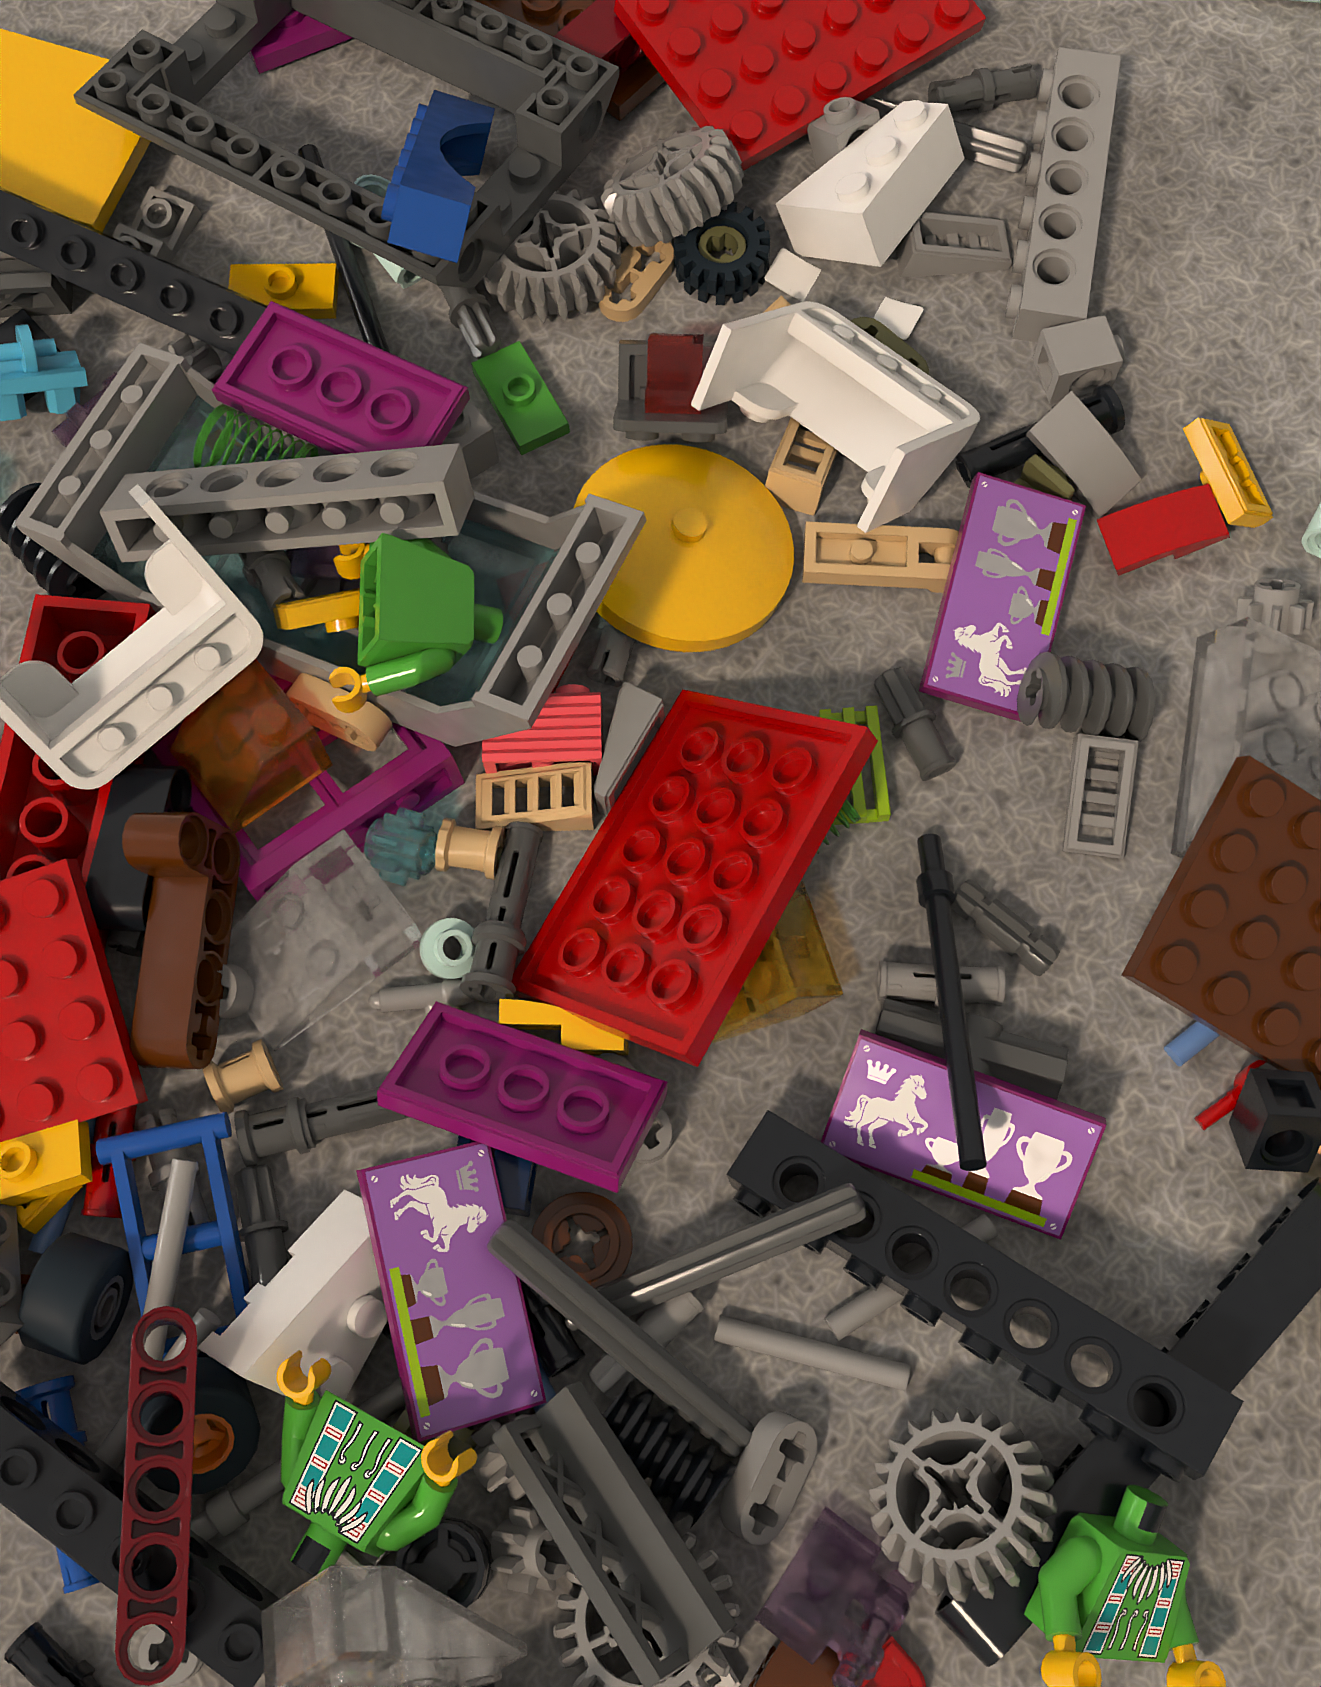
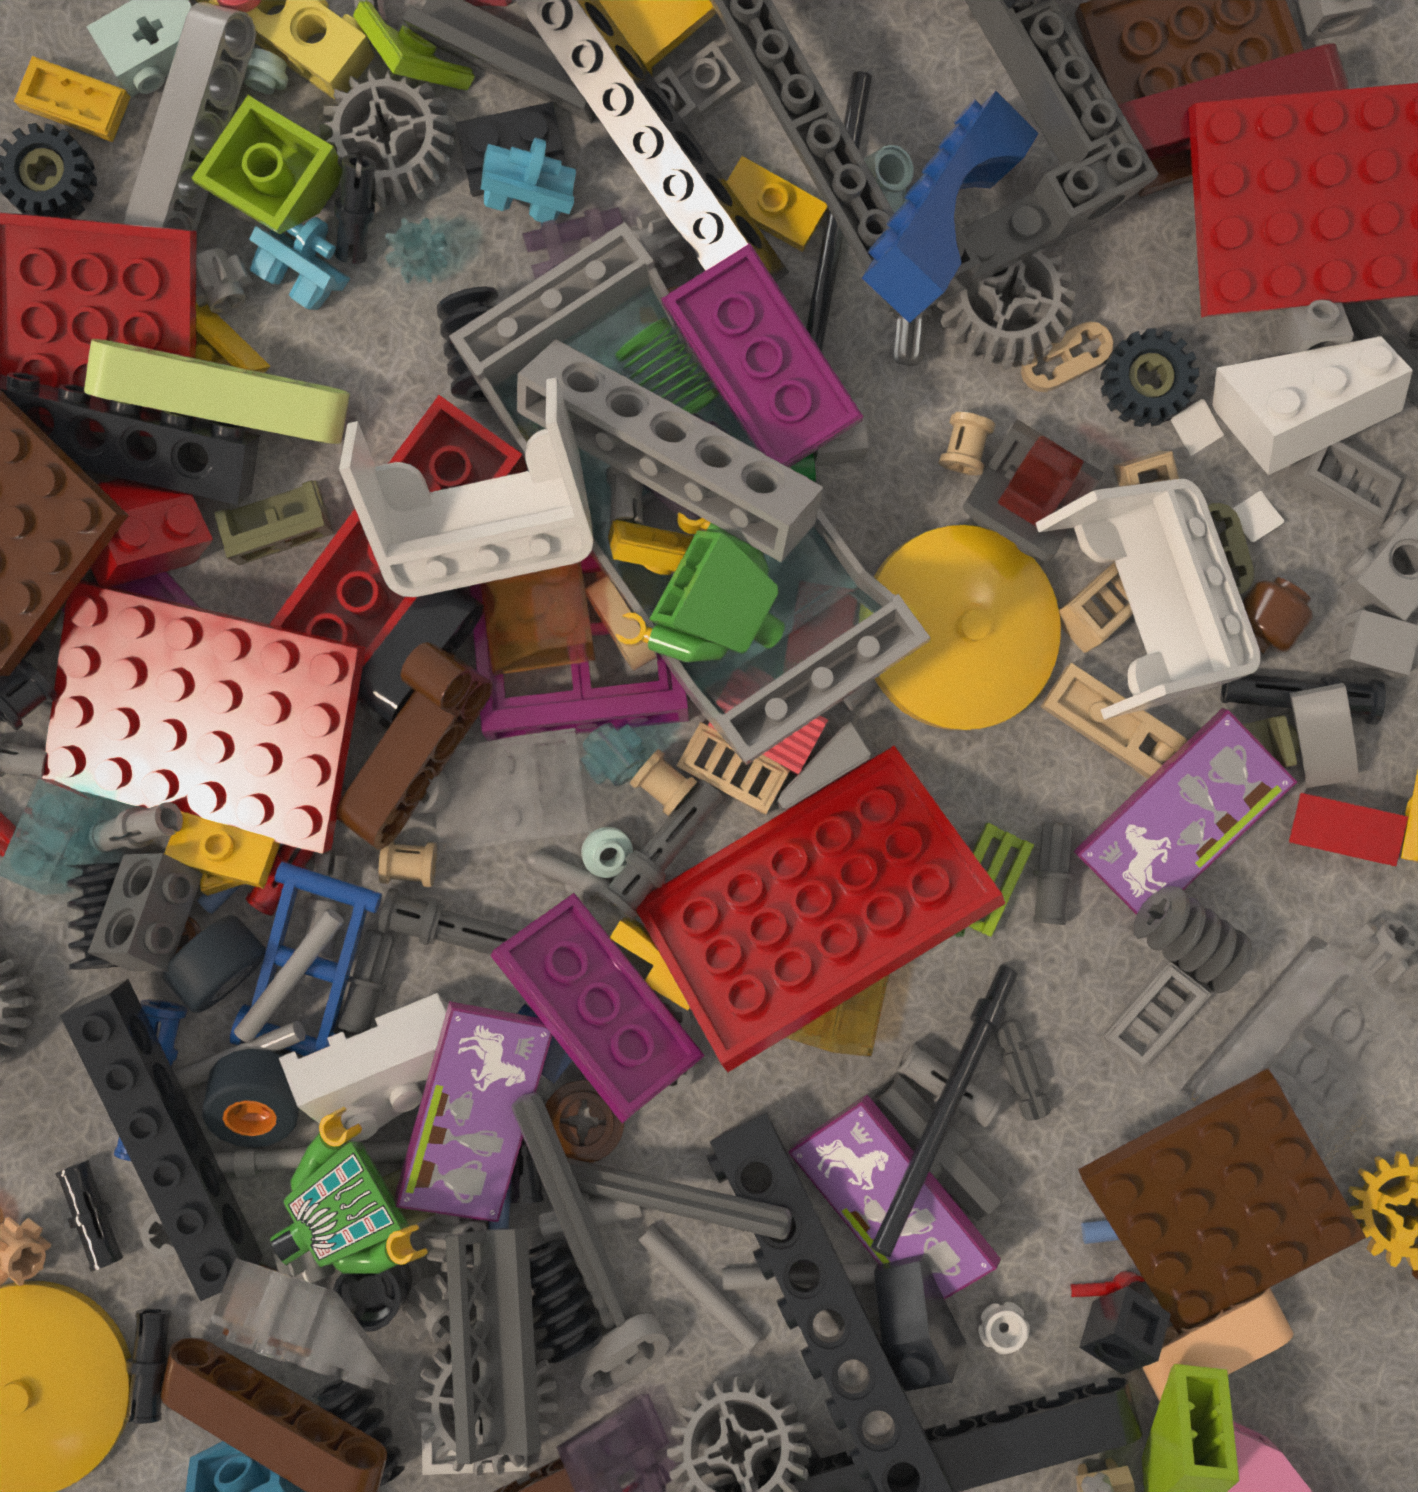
camera: 25 degrees right, 15 degrees up
dark red beam [115,1306,198,1686] -> none
bright green plate [471,341,570,456] -> none
light grey gear [600,126,744,247] -> none
none -> black slope [874,1255,966,1392]
none -> tan bush [939,412,996,476]
none -> white plate [978,1302,1030,1354]
none -> reddish brown head [1242,577,1313,656]

